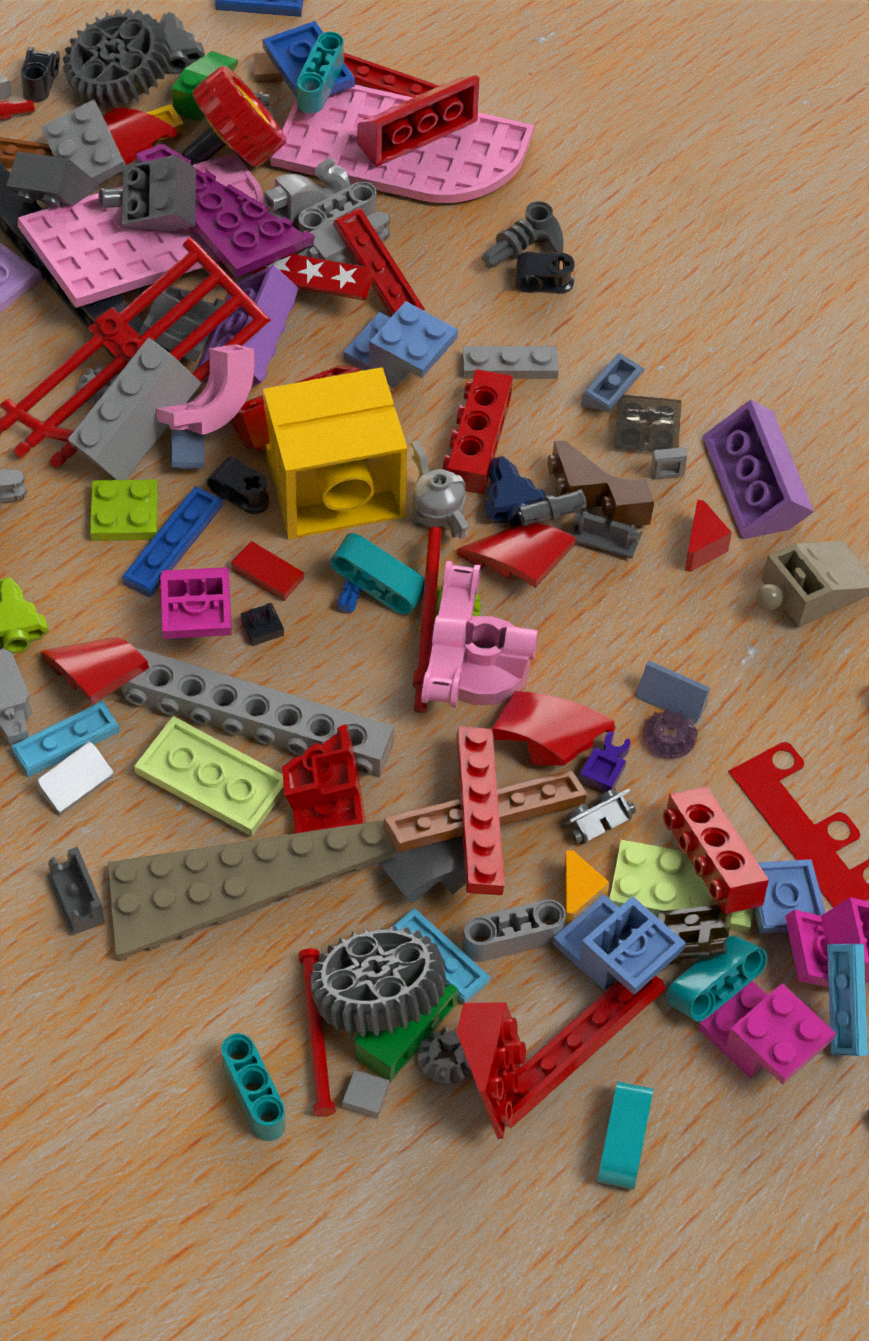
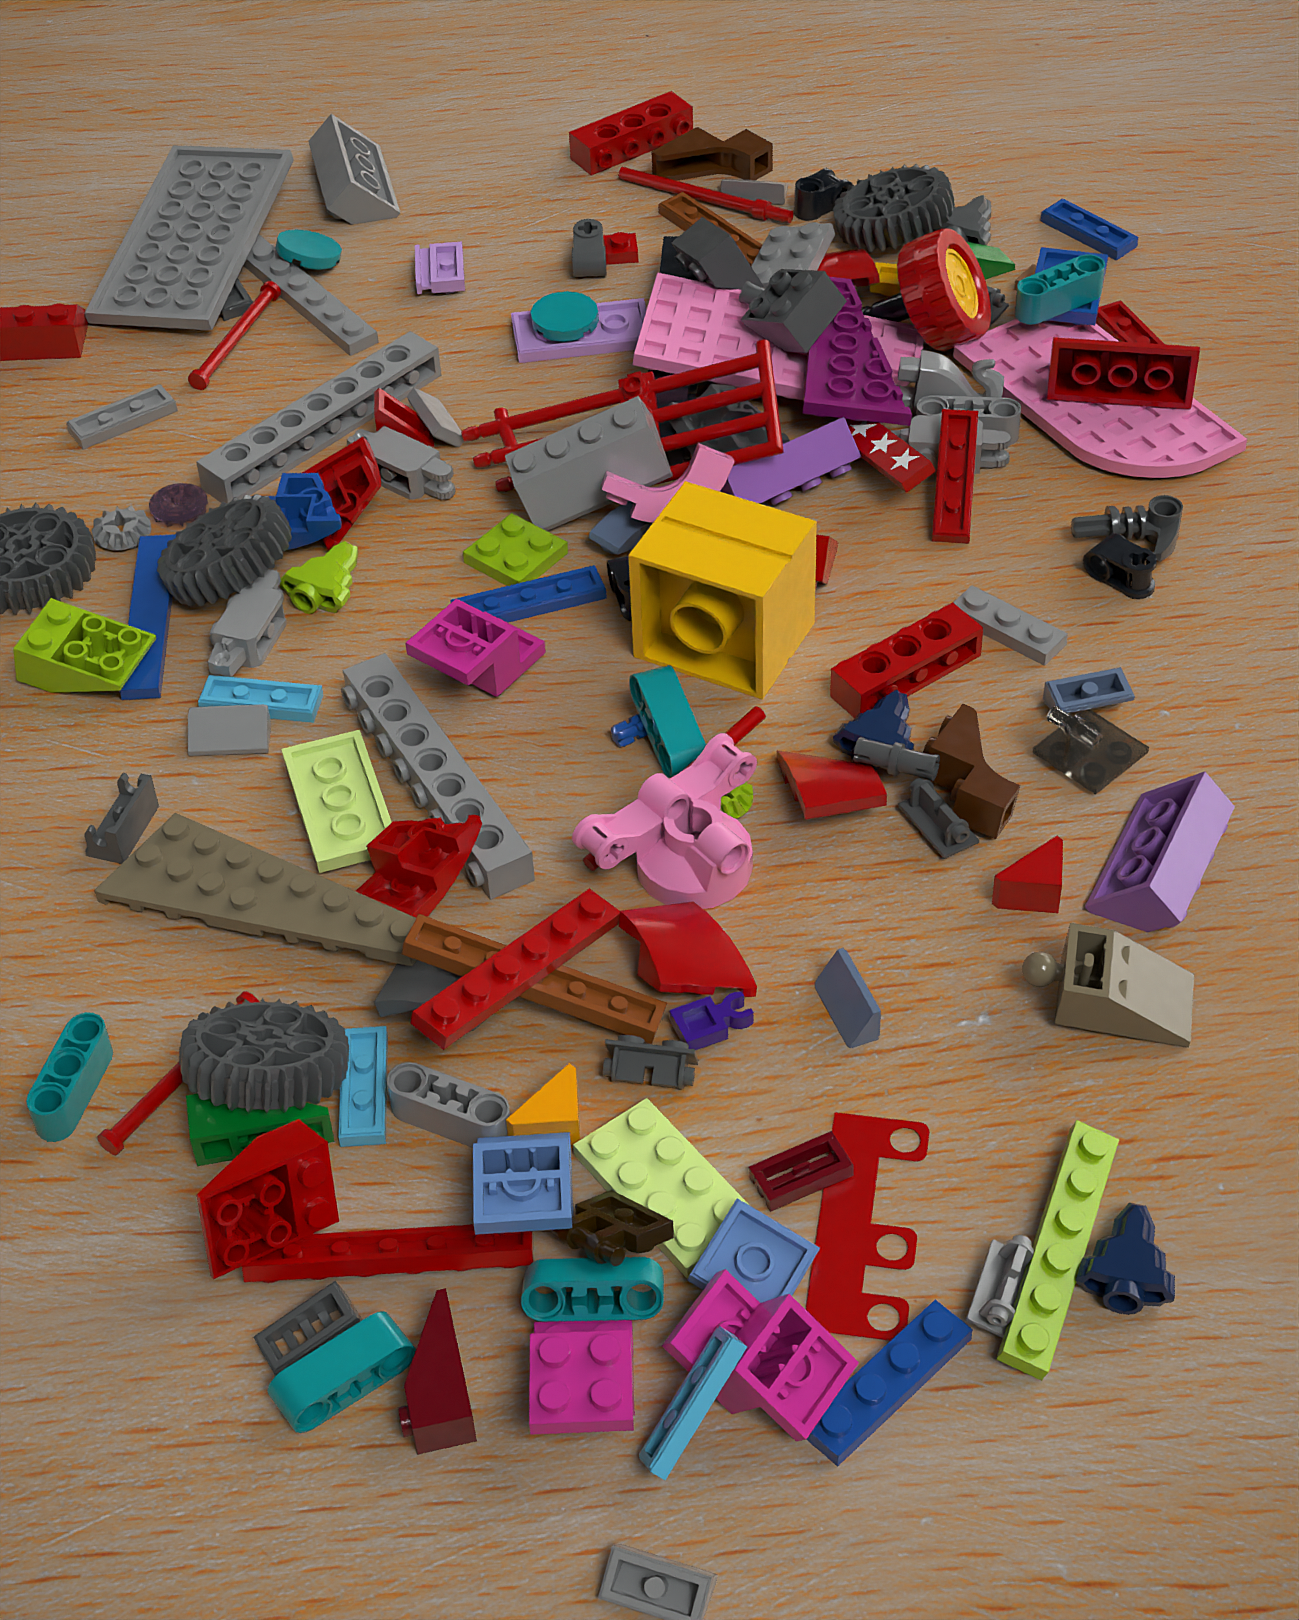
camera: 45 degrees right, 10 degrees down
red slope [40,637,149,705] -> none
red tile [231,541,304,601] -> none
black tile [241,603,284,646] -> none
light grey tile [342,1070,389,1118] -> none
medium blue bracket [344,301,458,388] -> none
light grey helmet [411,440,469,539] -> none
clear purple gear [643,708,698,759] -> none
light grey tile [651,447,687,479] -> none
red brick [663,787,769,914] -> none
none -> dark grey slope [253,1281,362,1375]
none -> dark red slope [398,1288,477,1455]
none -> dark red tile [748,1131,854,1212]

